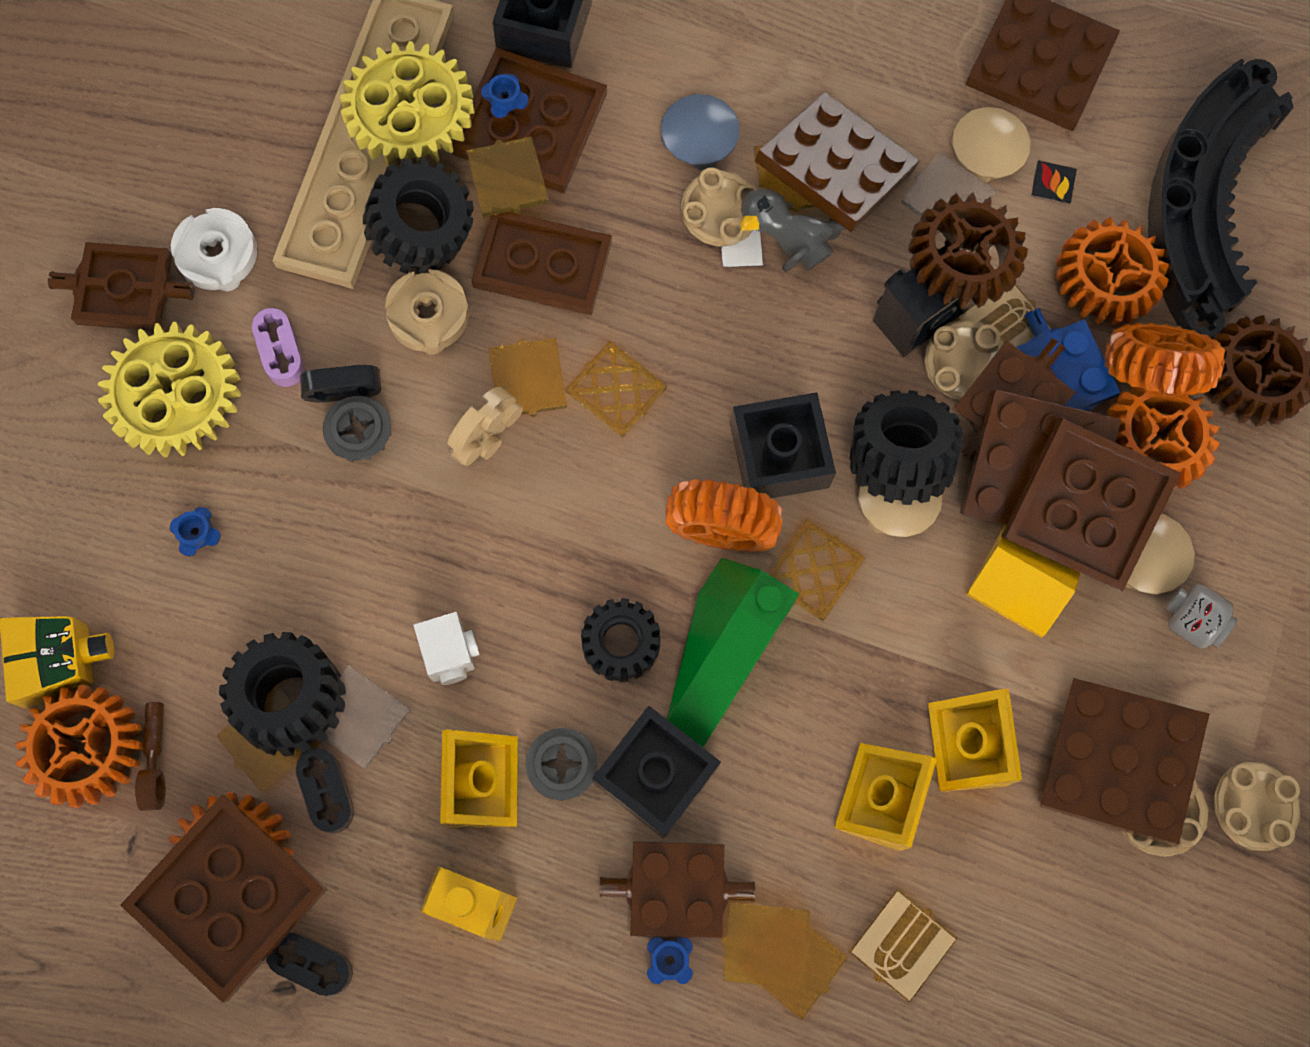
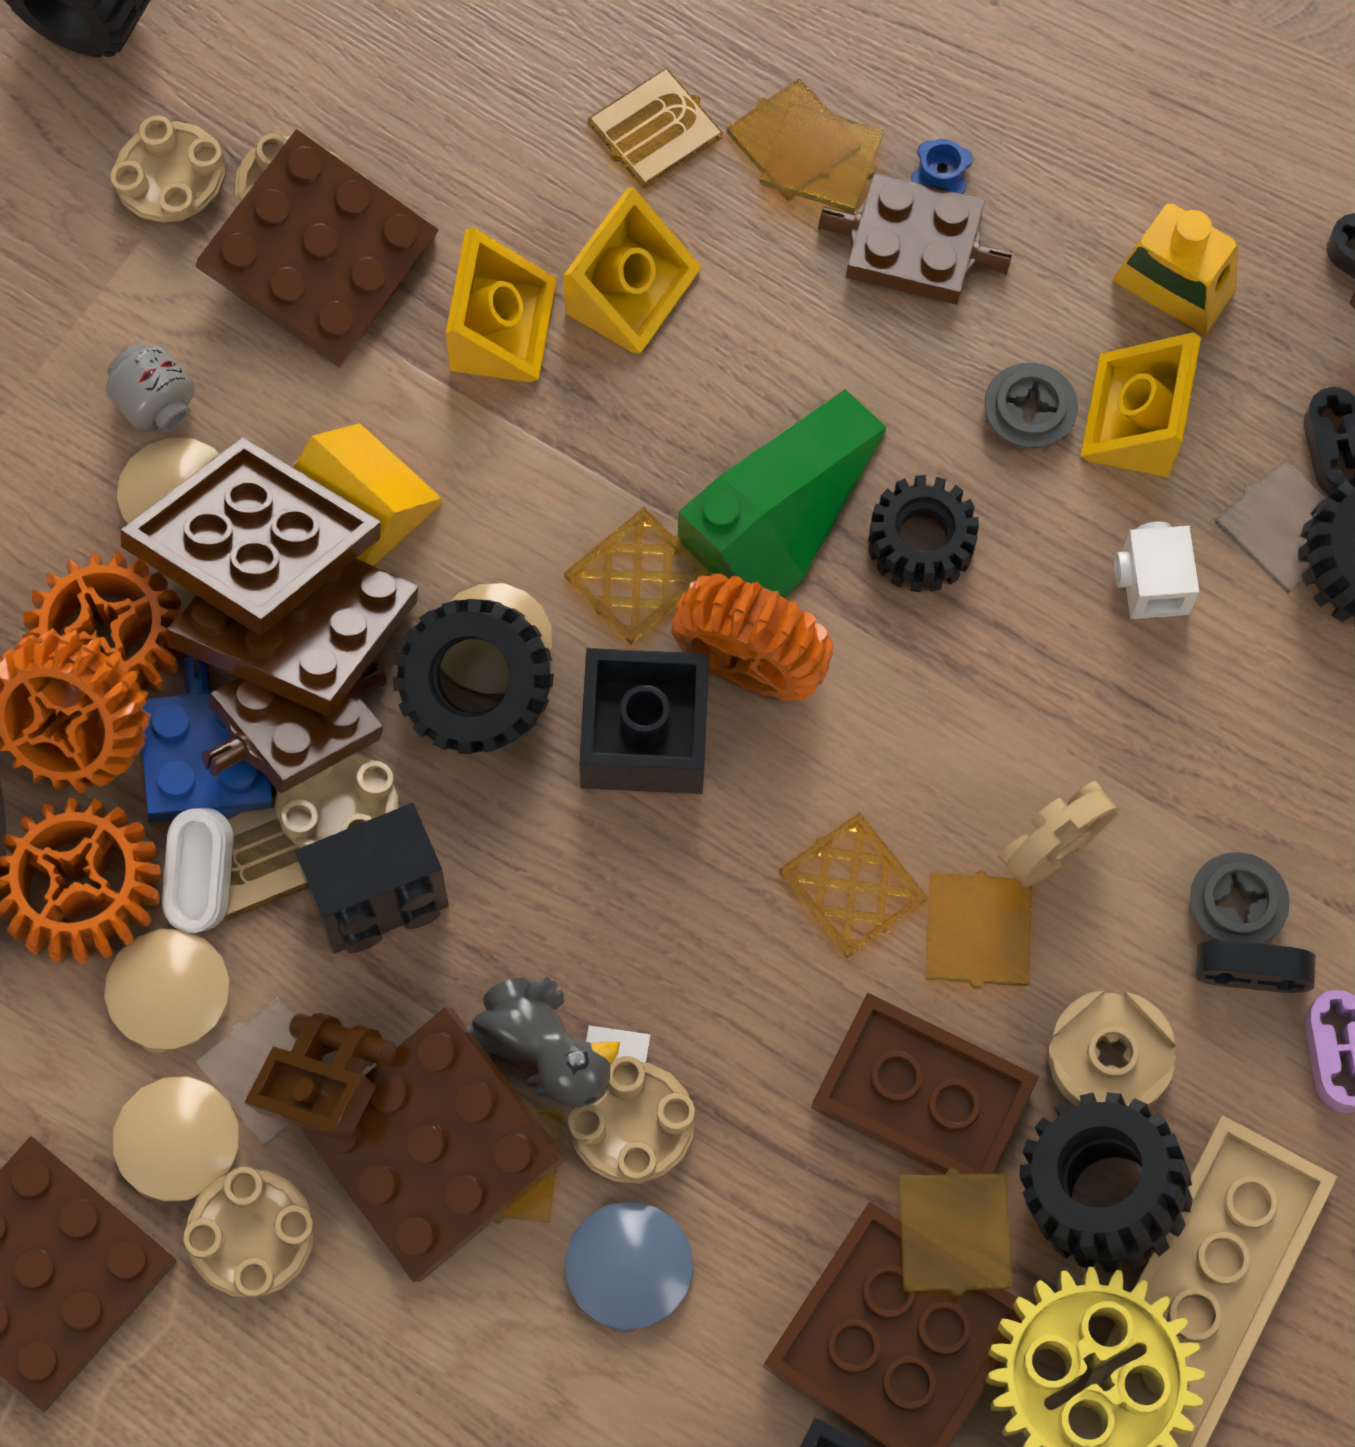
camera: 165 degrees left, 5 degrees down
blue plate [481,74,528,118] -> none
black brick [592,706,721,839] -> none
reddish brown gear [908,192,1028,309] -> none
black sticker [1032,160,1077,204] -> none
none -> tan dish [104,929,231,1053]
none -> white tile [162,808,234,933]
none -> tan dish [183,1167,315,1298]
none -> reddish brown plate [244,1013,397,1144]

